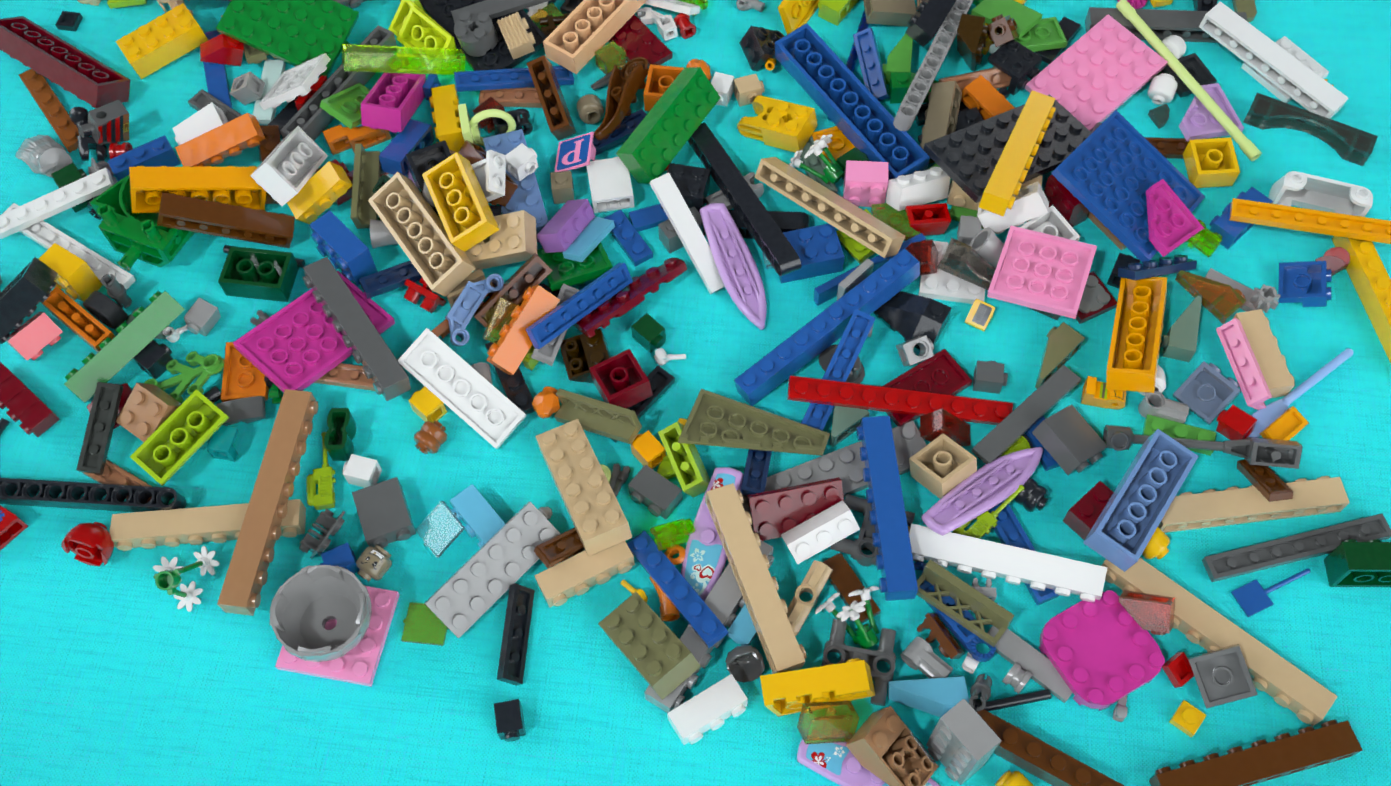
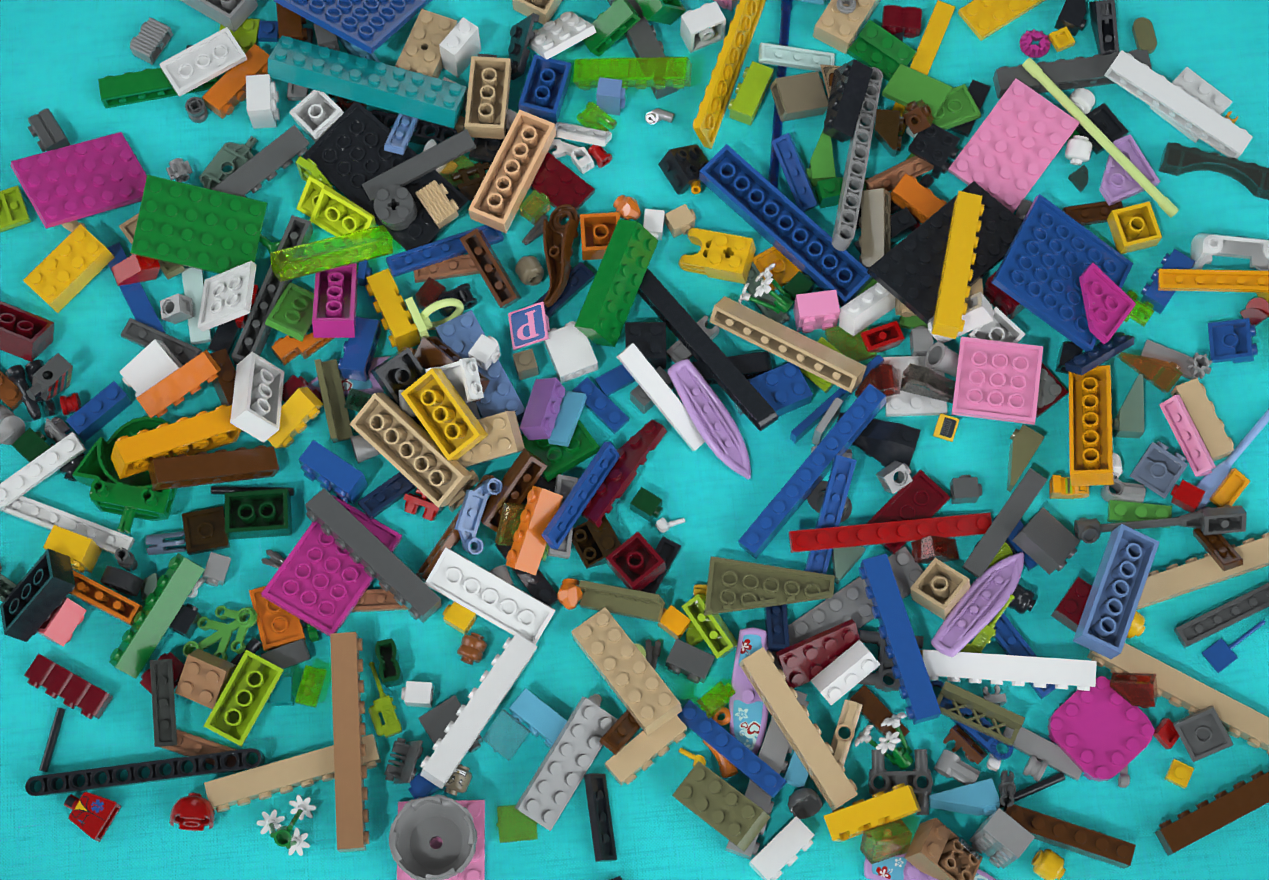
camera: 15 degrees left, 10 degrees up
none -> sand blue arm [146,531,186,555]
none -> dark brown plate [182,506,230,555]
none -> clear neon green hips [295,665,327,708]
none -> white brick [420,633,537,789]

